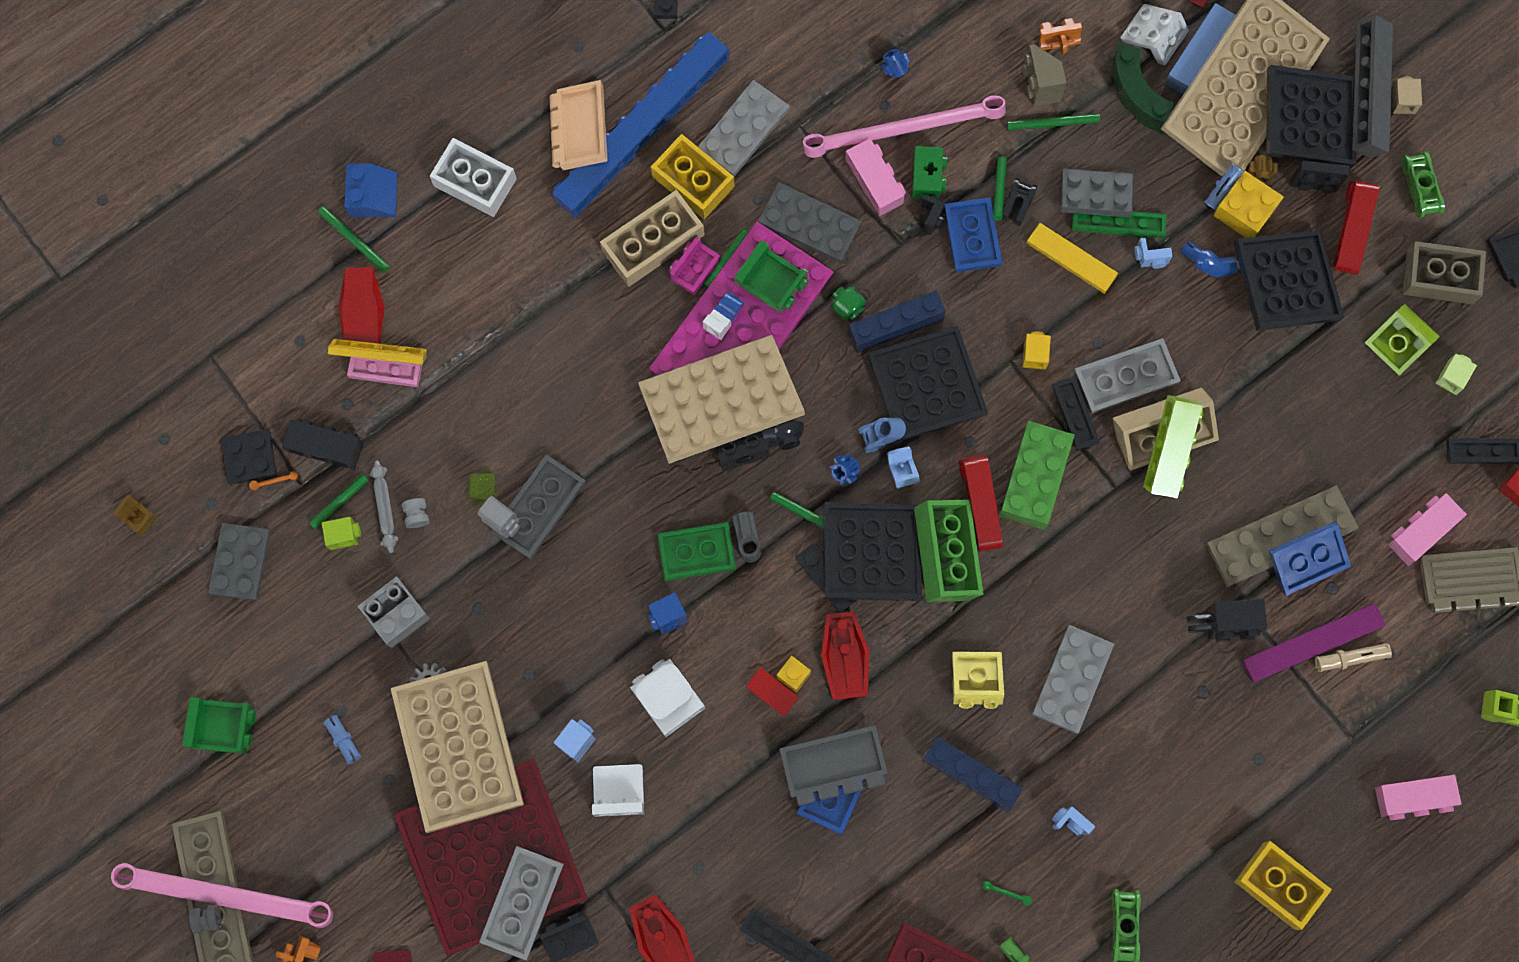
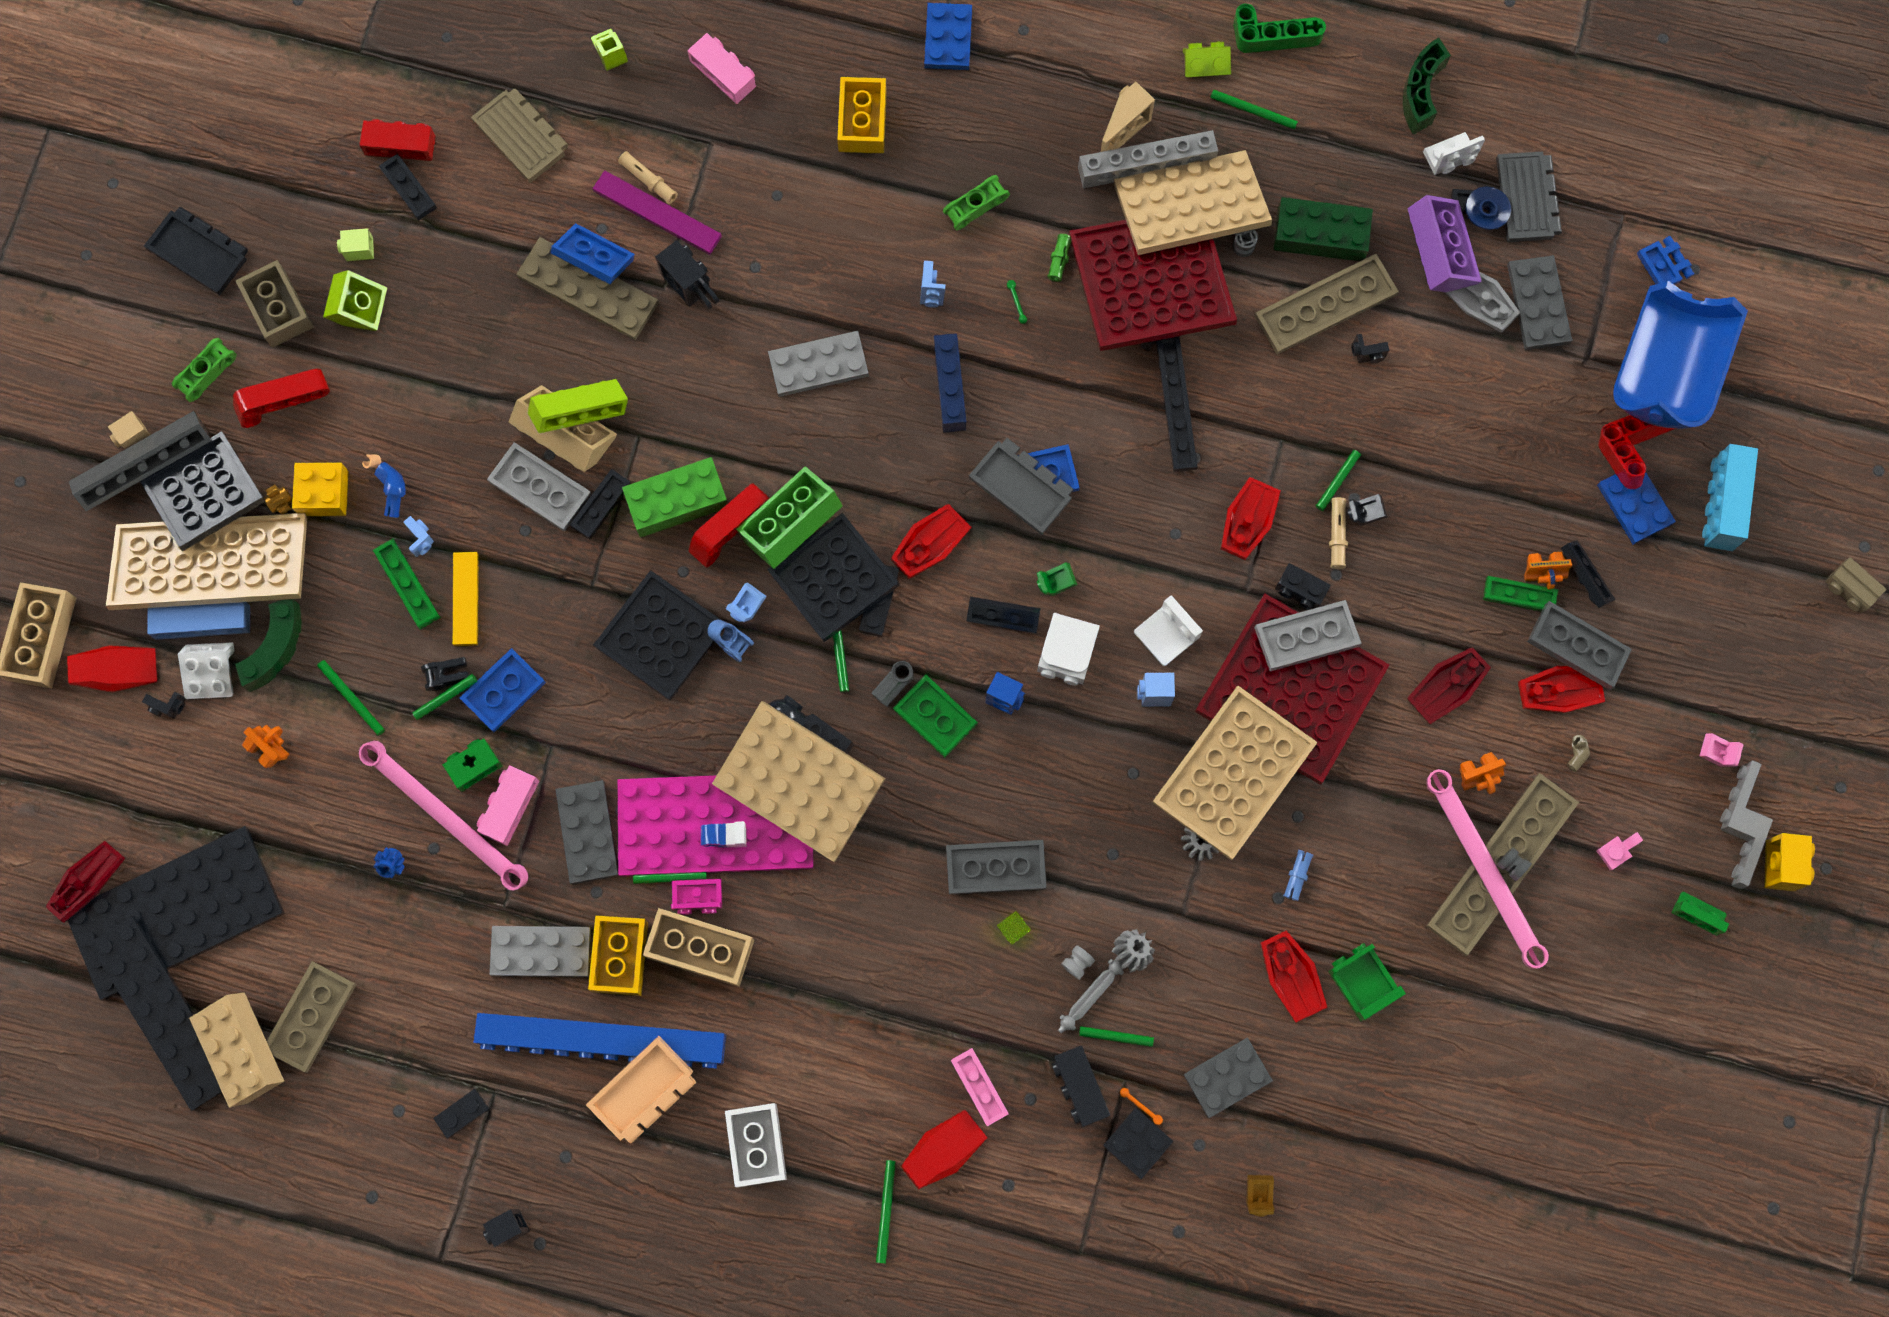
camera: 130 degrees left, 0 degrees up
lime brick [322,517,361,550] -> none
yellow tile [328,339,427,365] -> none
blue slope [344,164,398,217] -> none
light grey slope [358,576,430,648] -> none
light grey brick [478,496,520,538] -> none
green panel [734,240,809,314] -> none
red tile [746,667,799,717] -> none
yellow brick [777,656,811,693] -> none
blue gear [830,454,861,485] -> none
green head [831,286,866,321] -> none
dark blue brick [848,290,946,353] -> none
black bracket [921,194,945,235] -> none
light yellow plate [952,652,1004,709] -> none
dark tan slope [1022,45,1066,106] -> none
yellow brick [1022,331,1051,370] -> none
dark grey plate [1061,169,1133,217] -> none
medium blue pin [1204,163,1244,210] -> none
black plate [1233,230,1344,331] -> none
black plate [1291,161,1350,193] -> none
bright pink brick [1388,493,1467,566] -> none
none -> black plate [966,596,1041,633]
none -> green bracket [1037,562,1078,596]
none -> light grey gear [1112,929,1155,973]
none -> red piece [1260,930,1327,1023]

